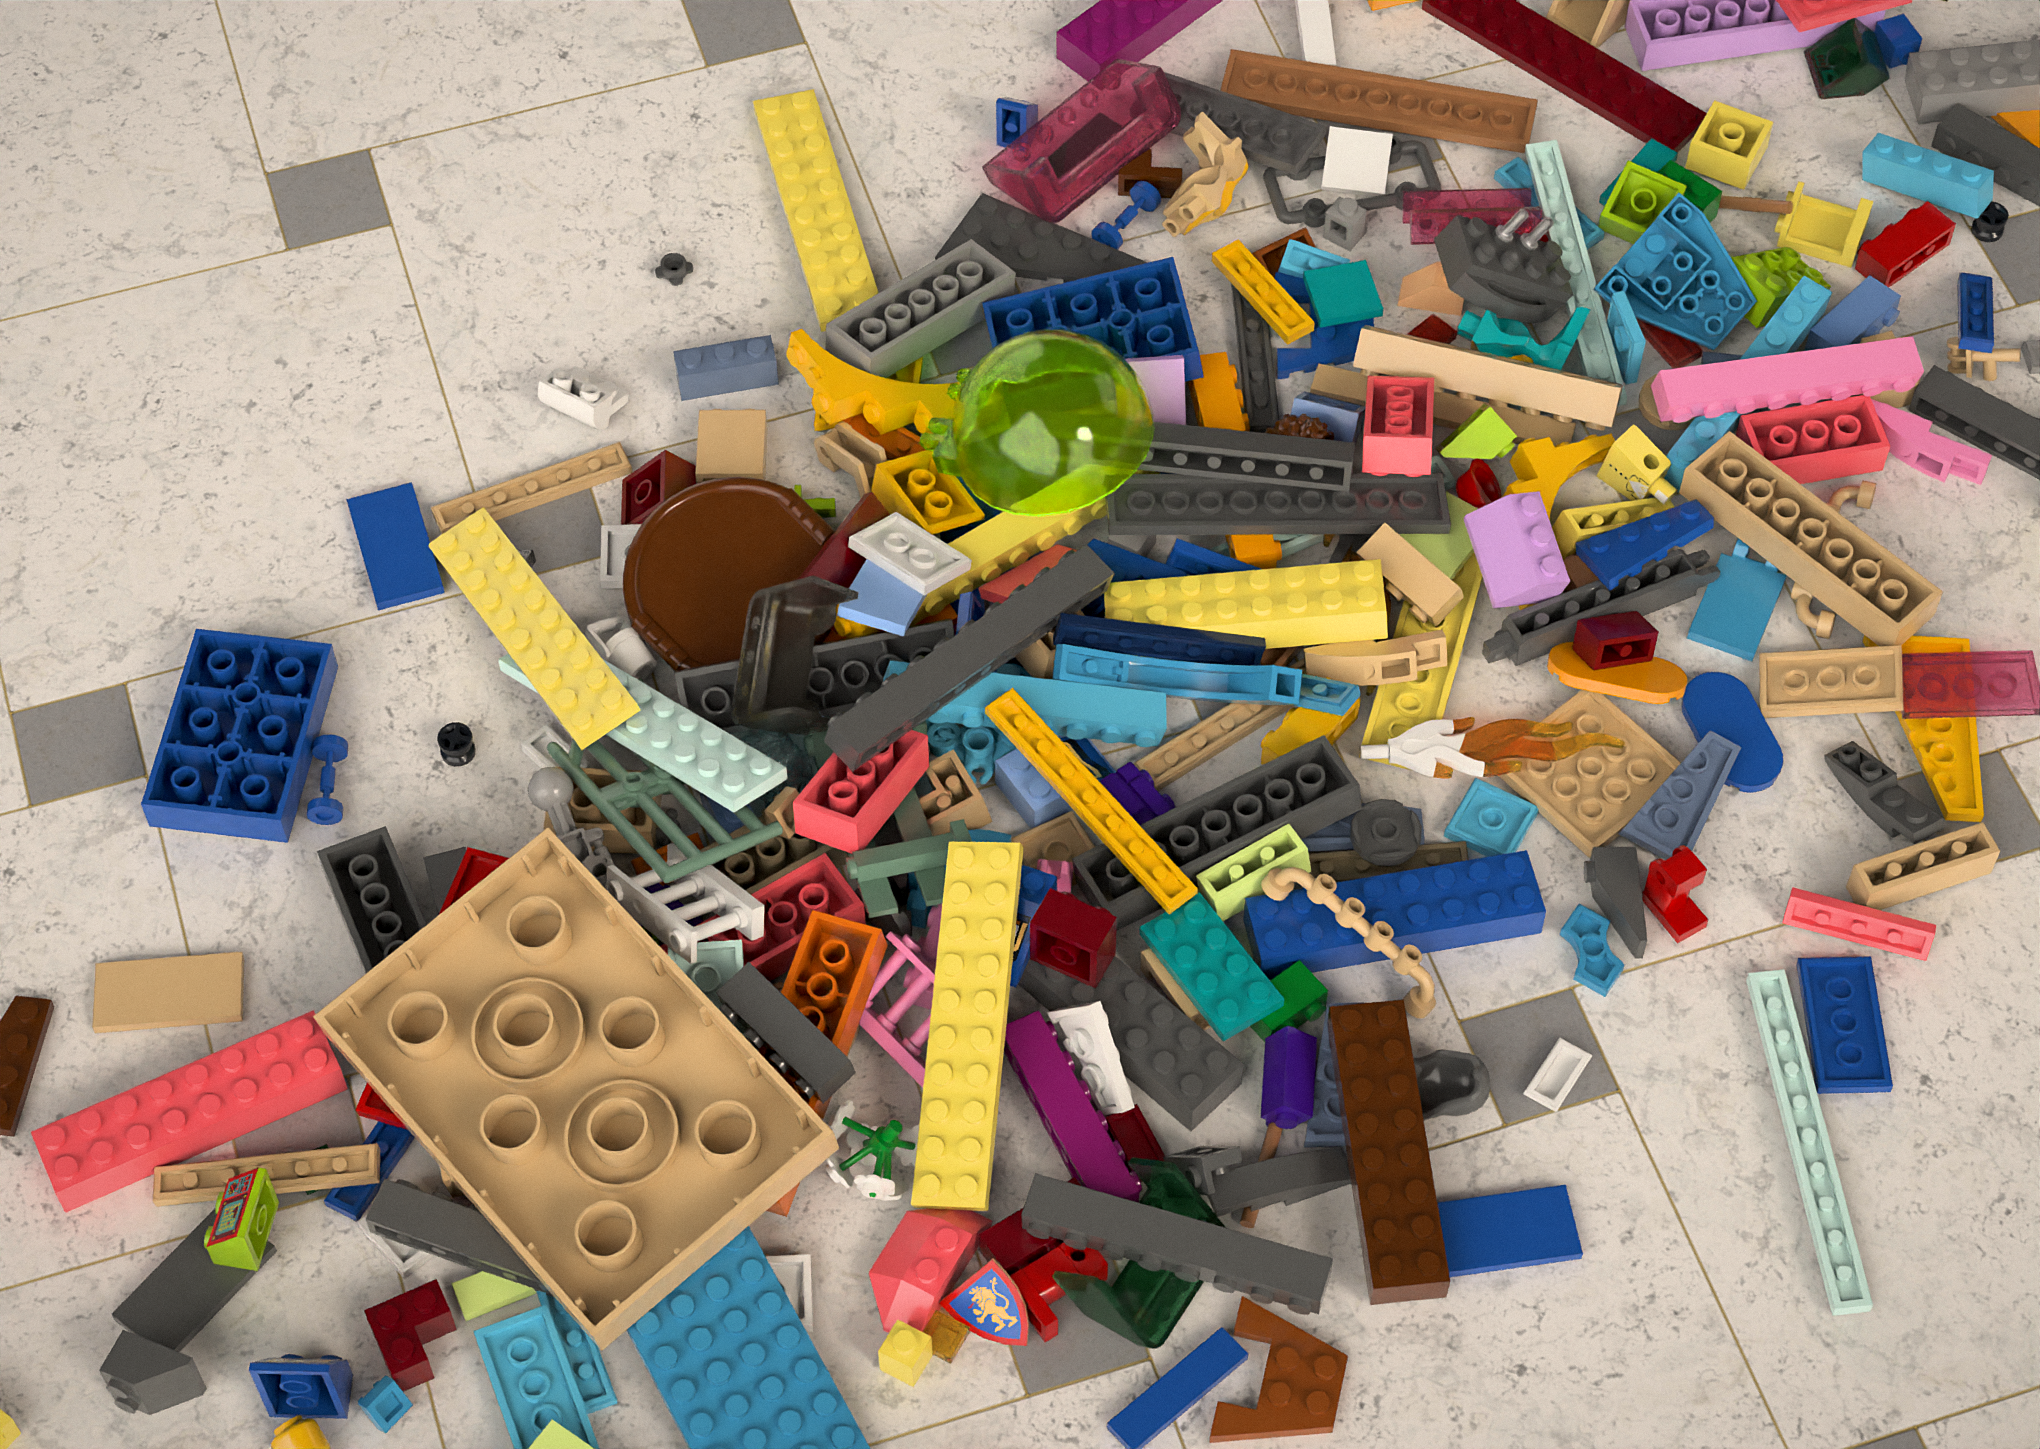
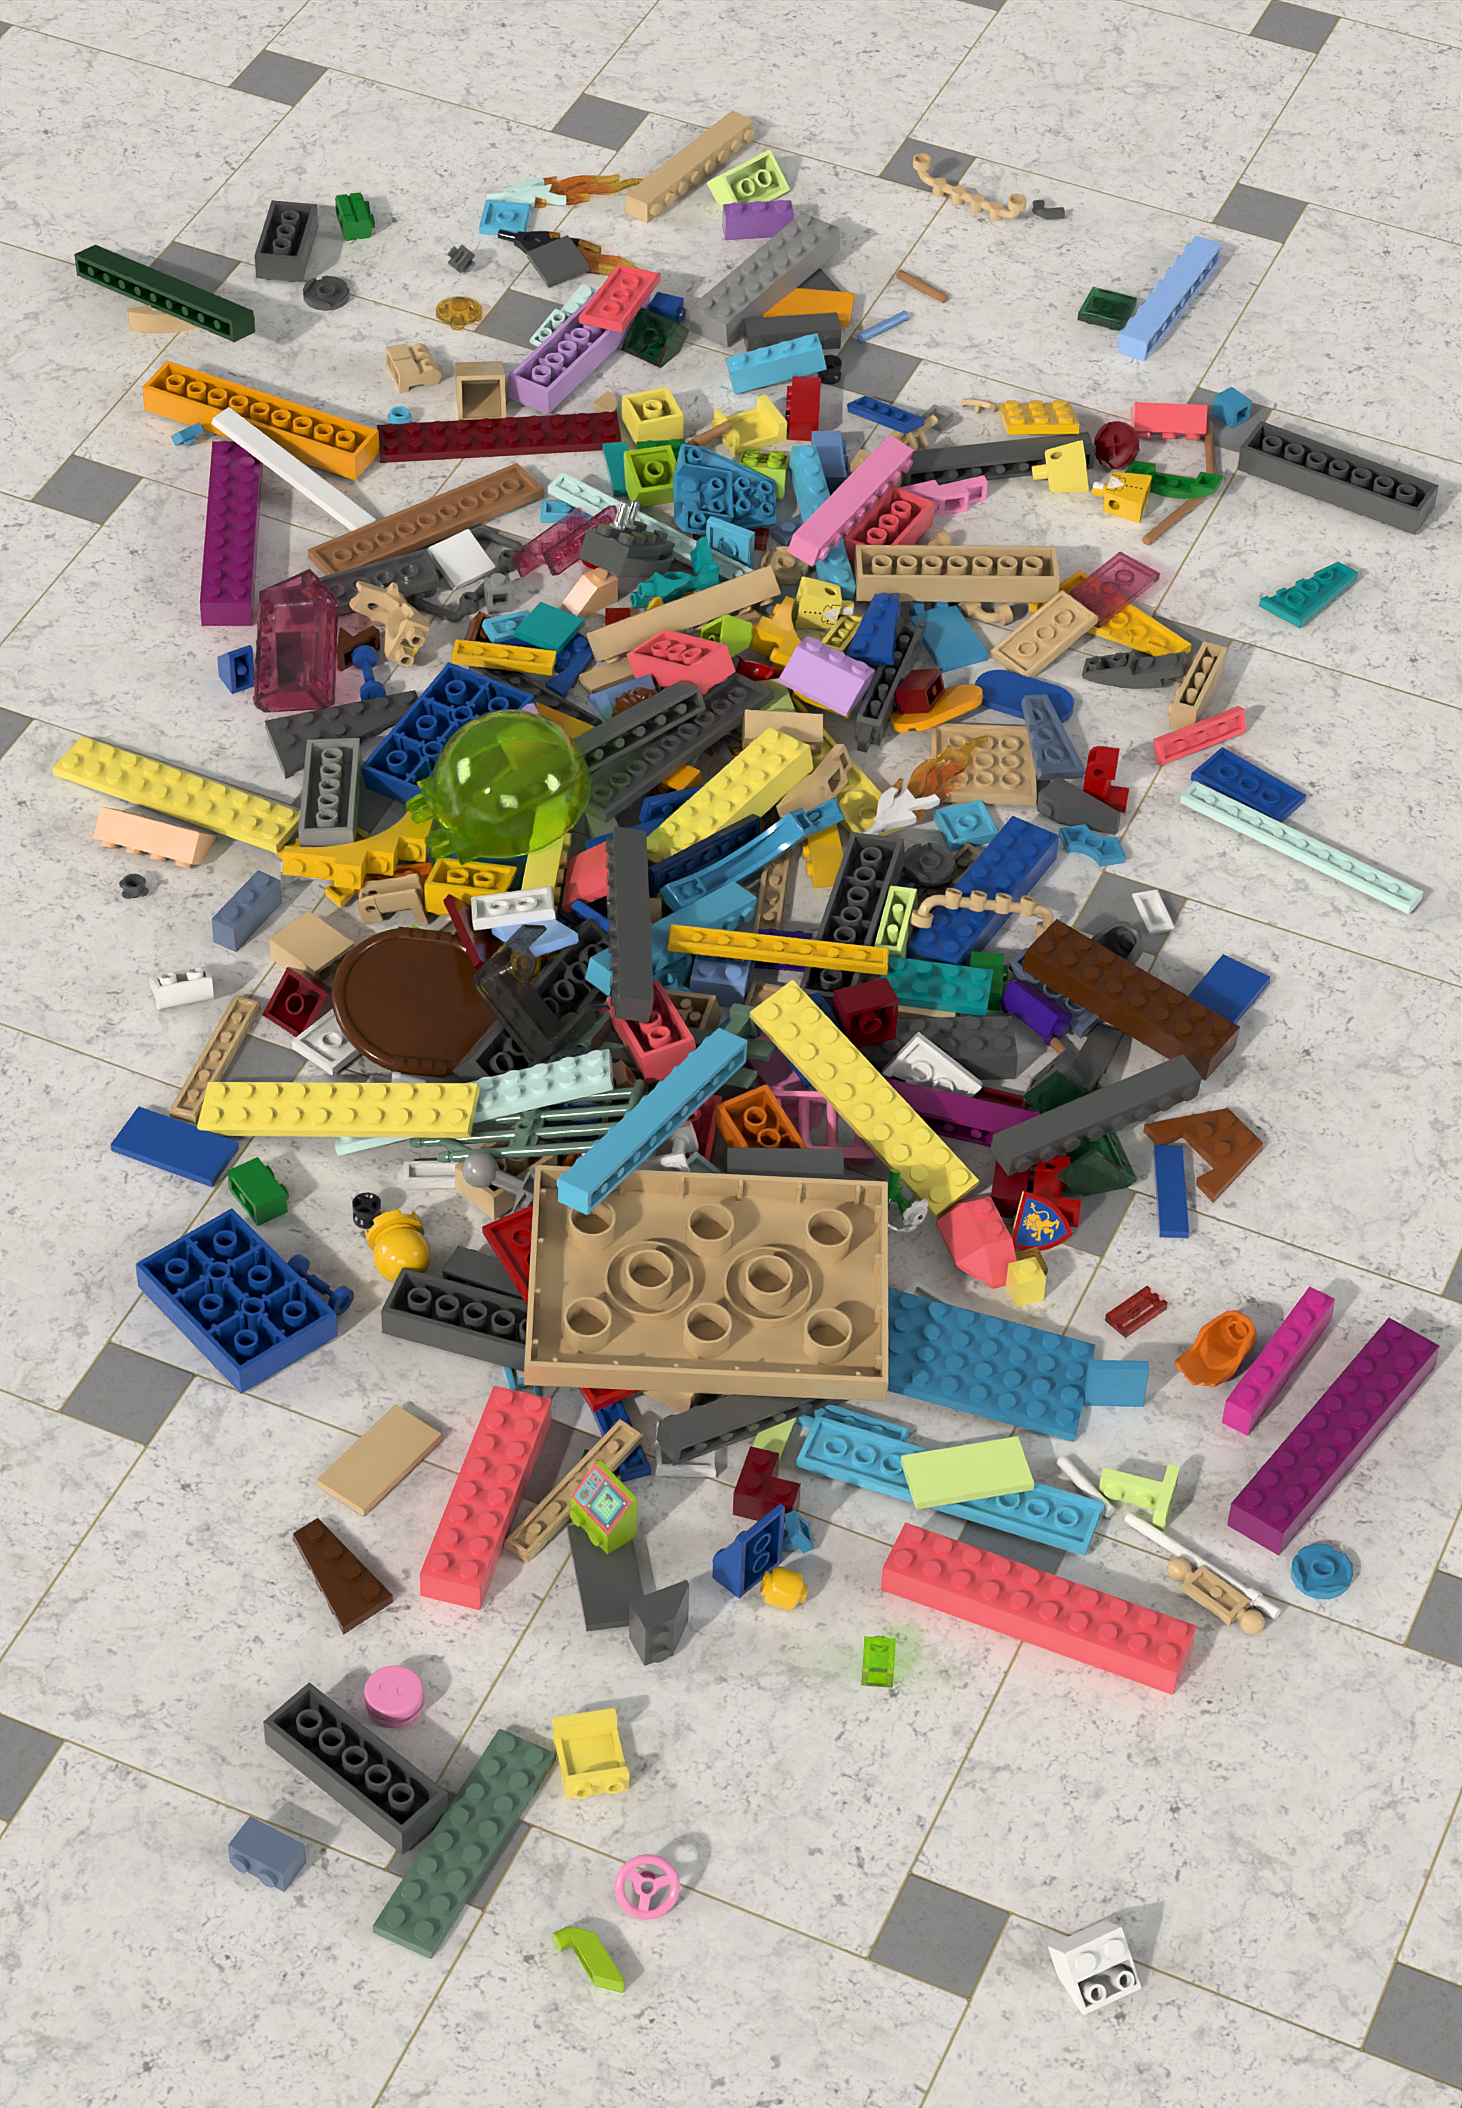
camera: 50 degrees left, 10 degrees down
none -> light nougat slope [93,807,217,868]
none -> green brick [228,1157,289,1226]
none -> yellow tile [365,1209,430,1283]
none -> medium azure brick [557,1028,748,1215]
none -> tan tile [593,391,617,412]

